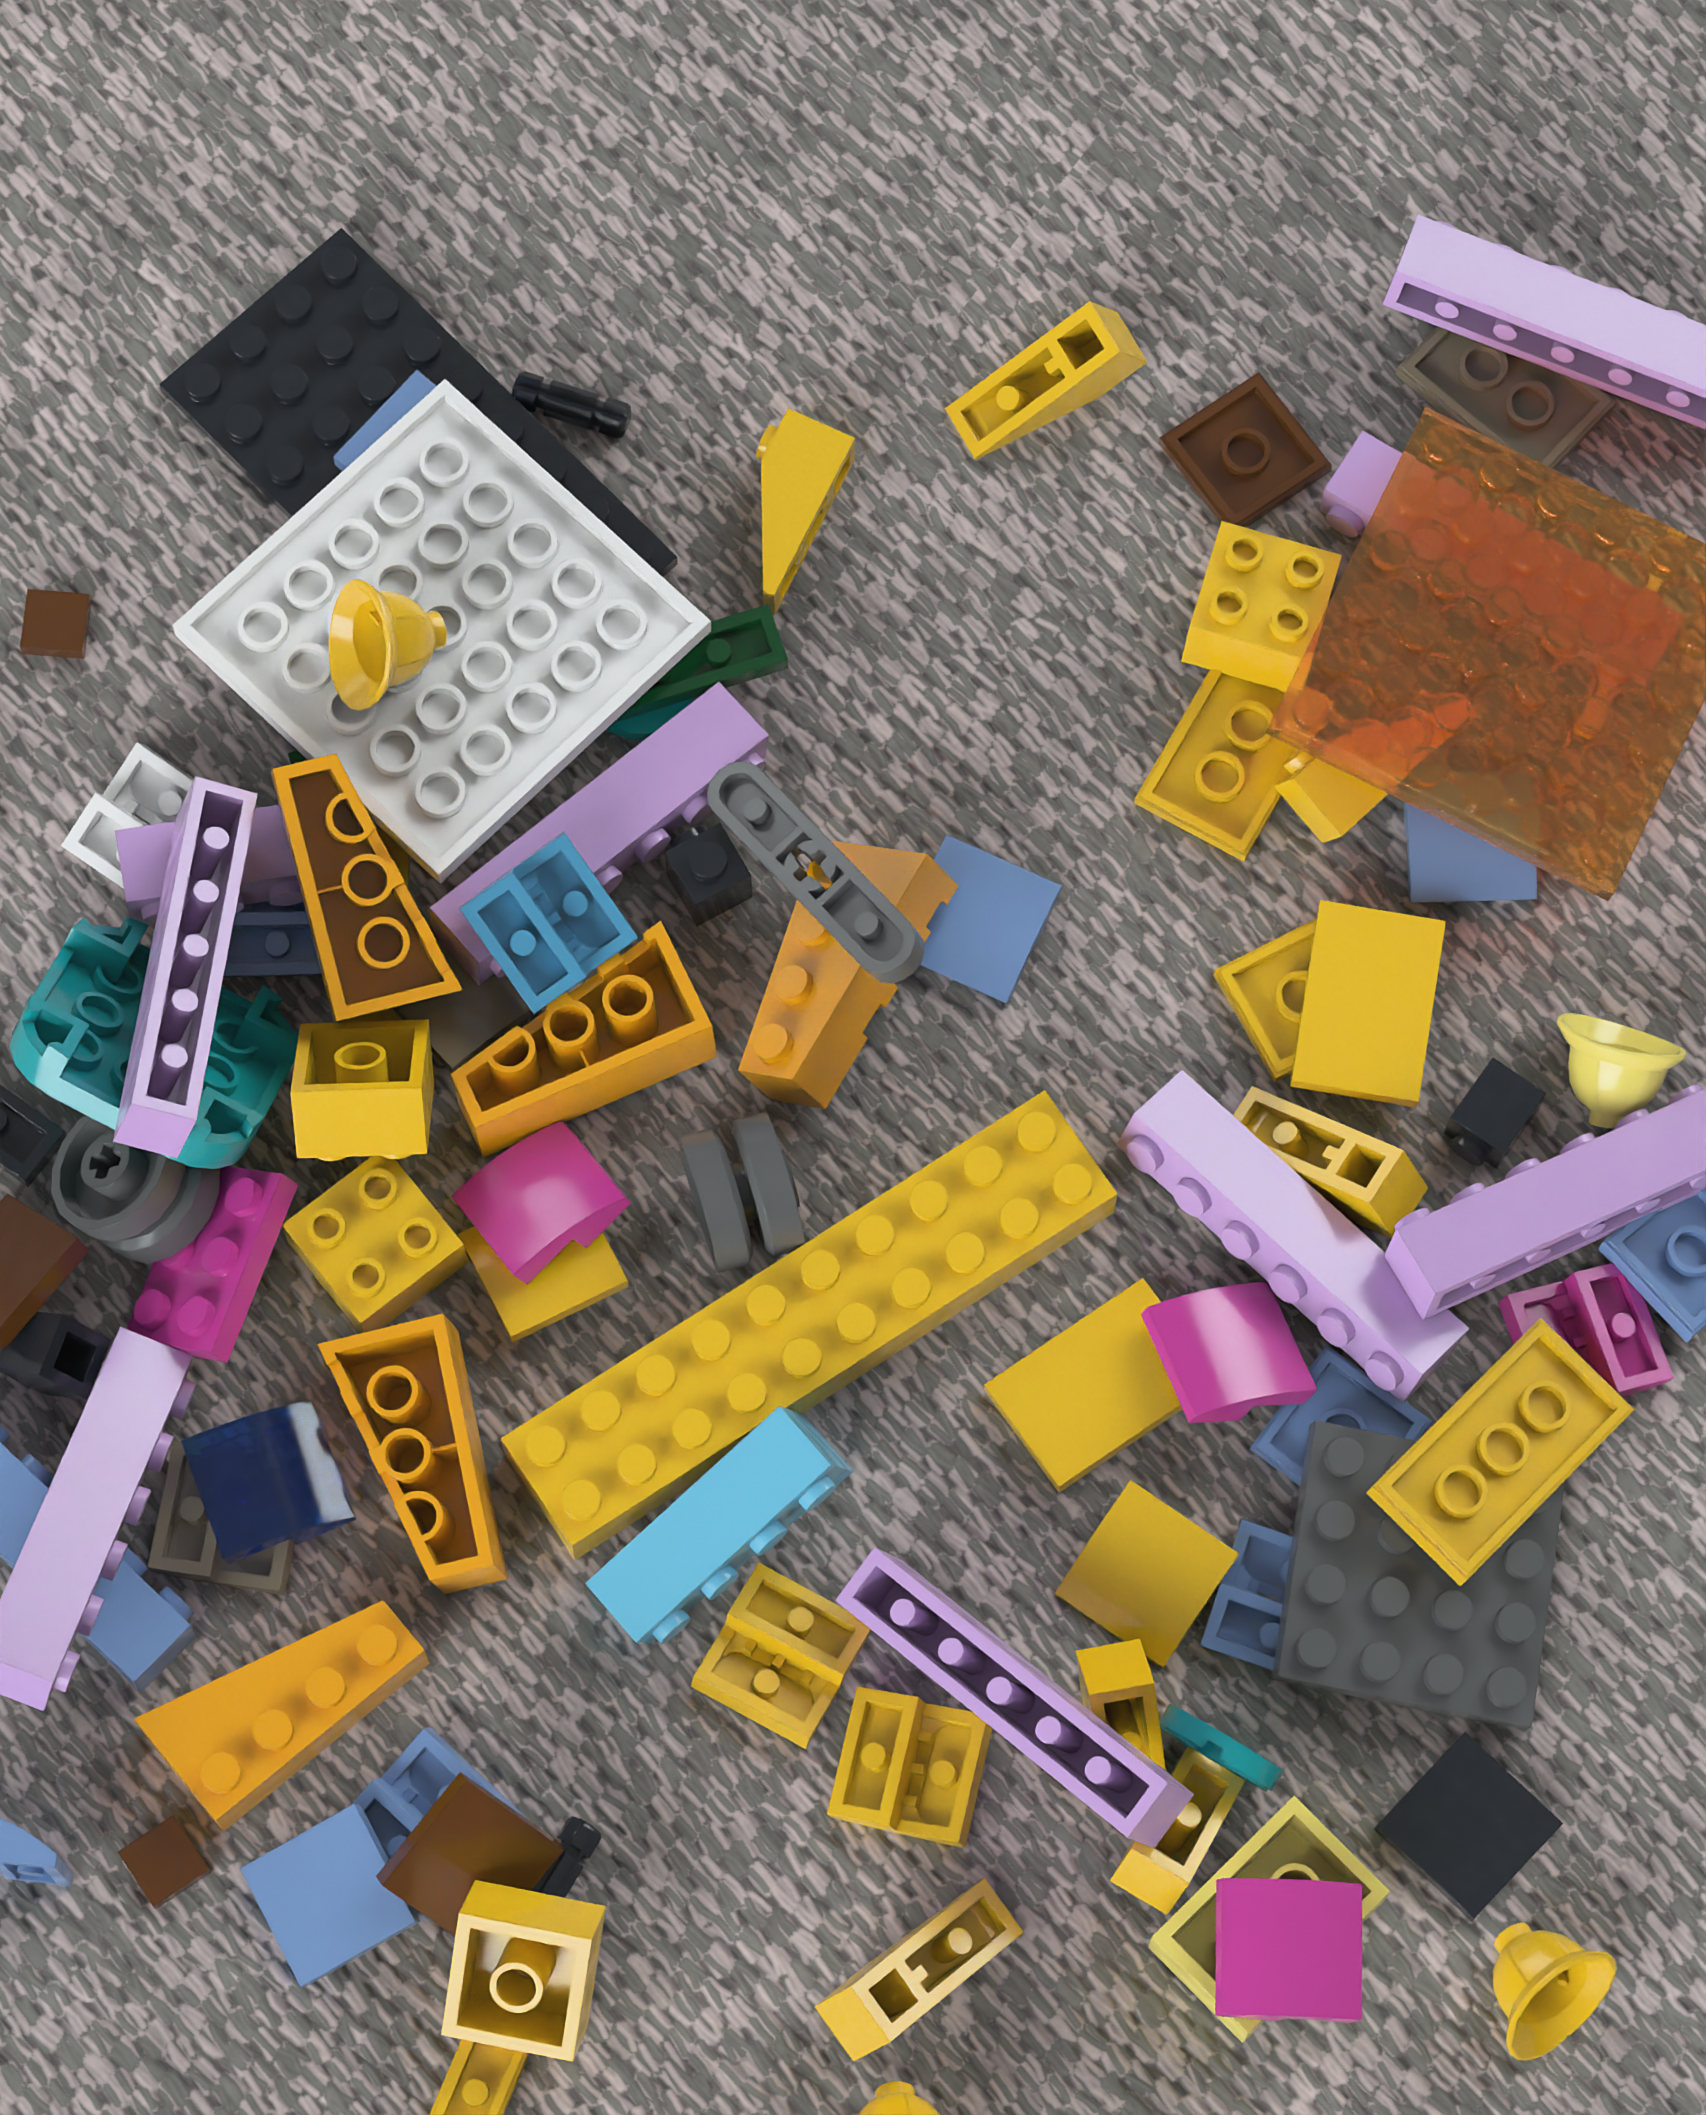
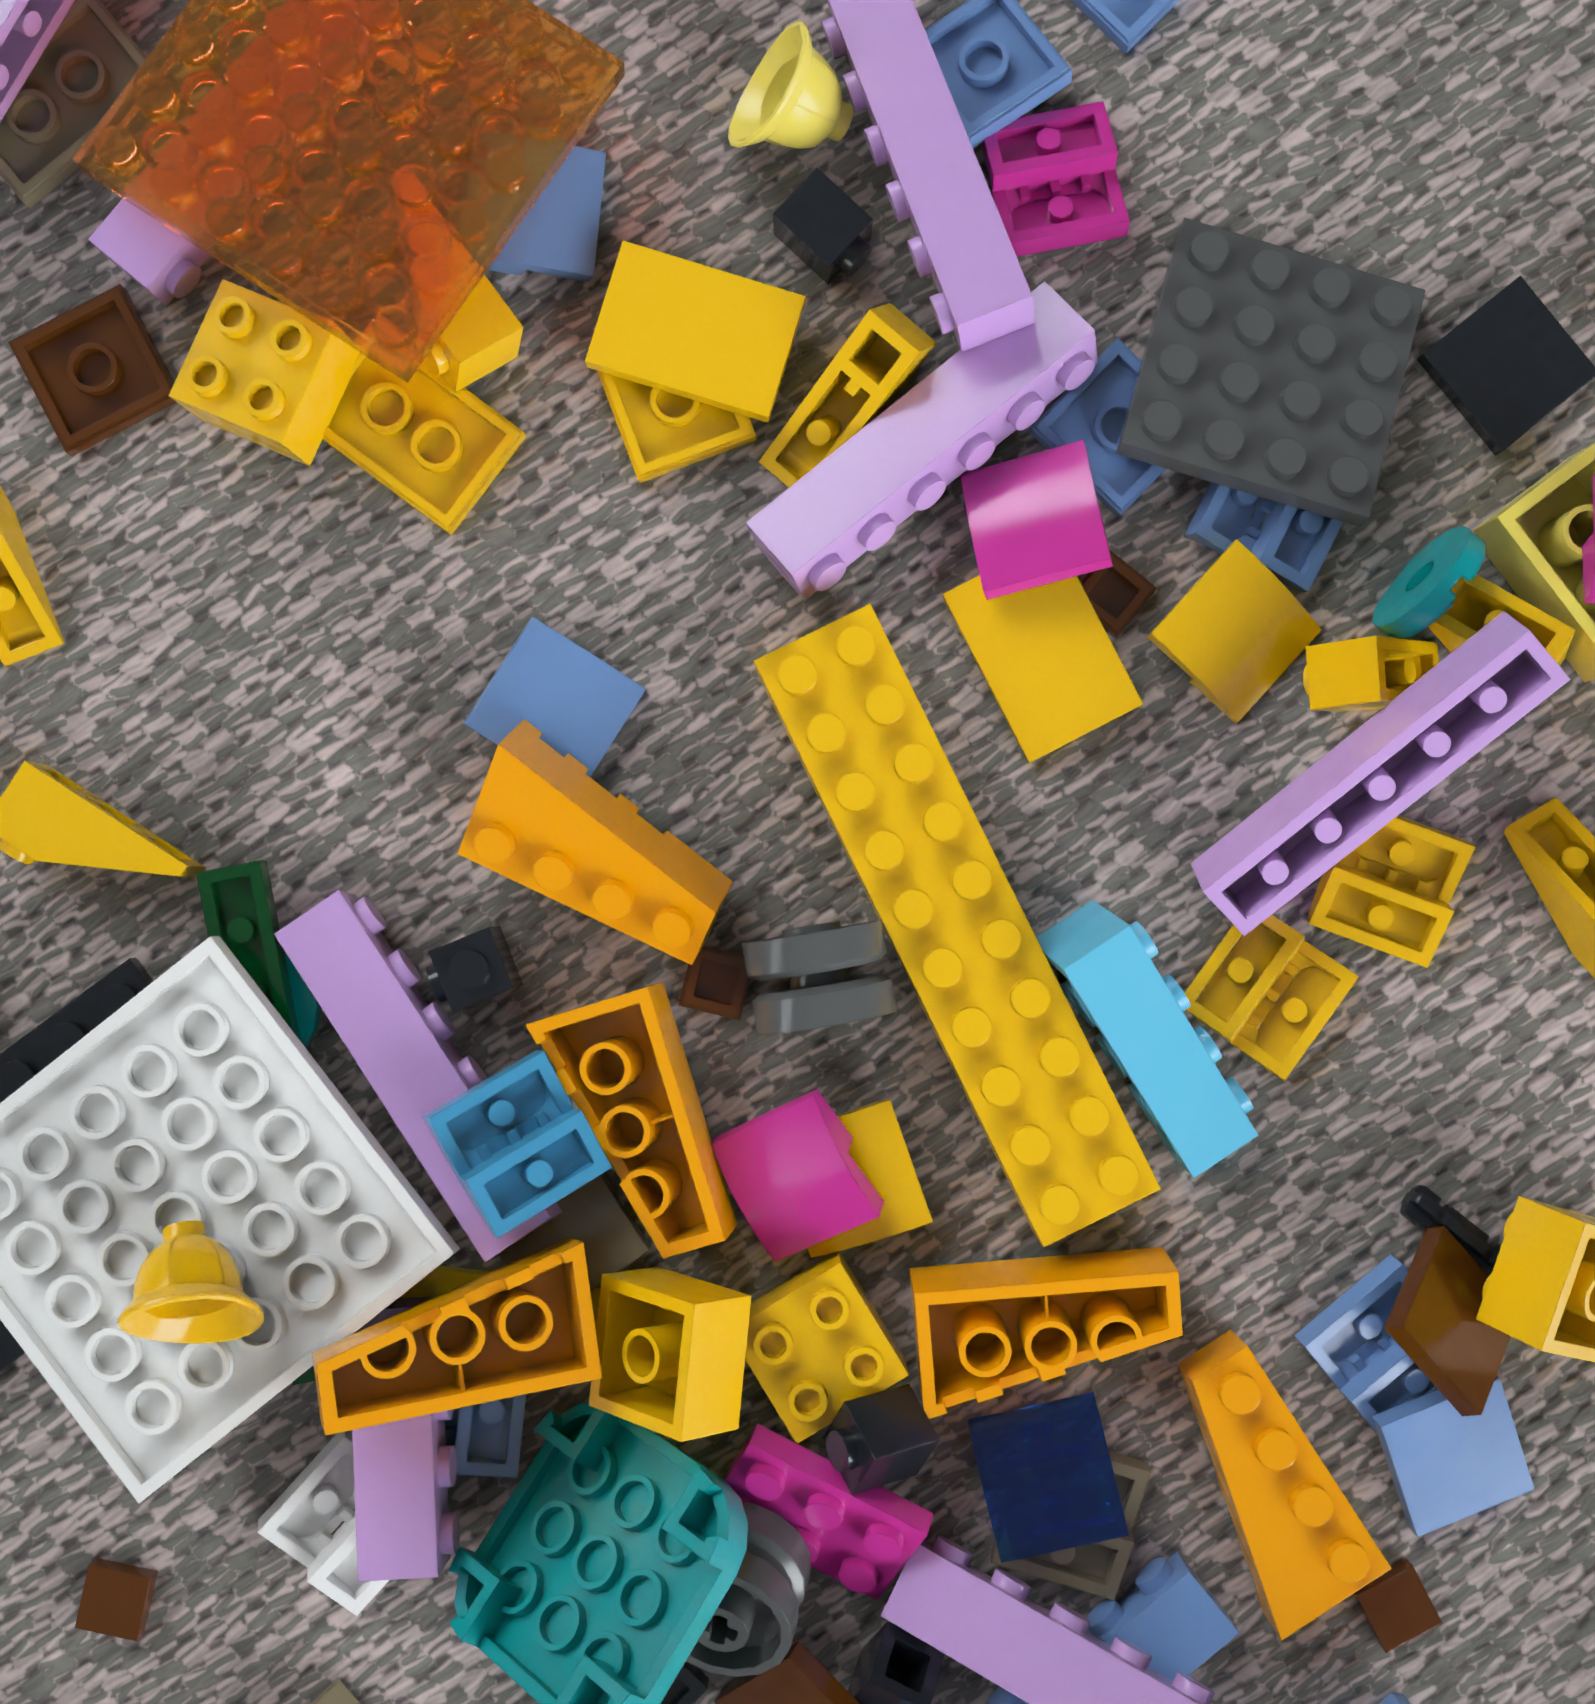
camera: 85 degrees left, 15 degrees up
lavender brick [113,776,258,1158] -> none
dark grey piece [707,761,924,983] -> none
yellow tile [1366,1318,1635,1586] -> none
none -> reddish brown tile [678,946,750,1020]
none -> black brick [823,1384,940,1495]
none -> reddish brown tile [1081,549,1157,639]

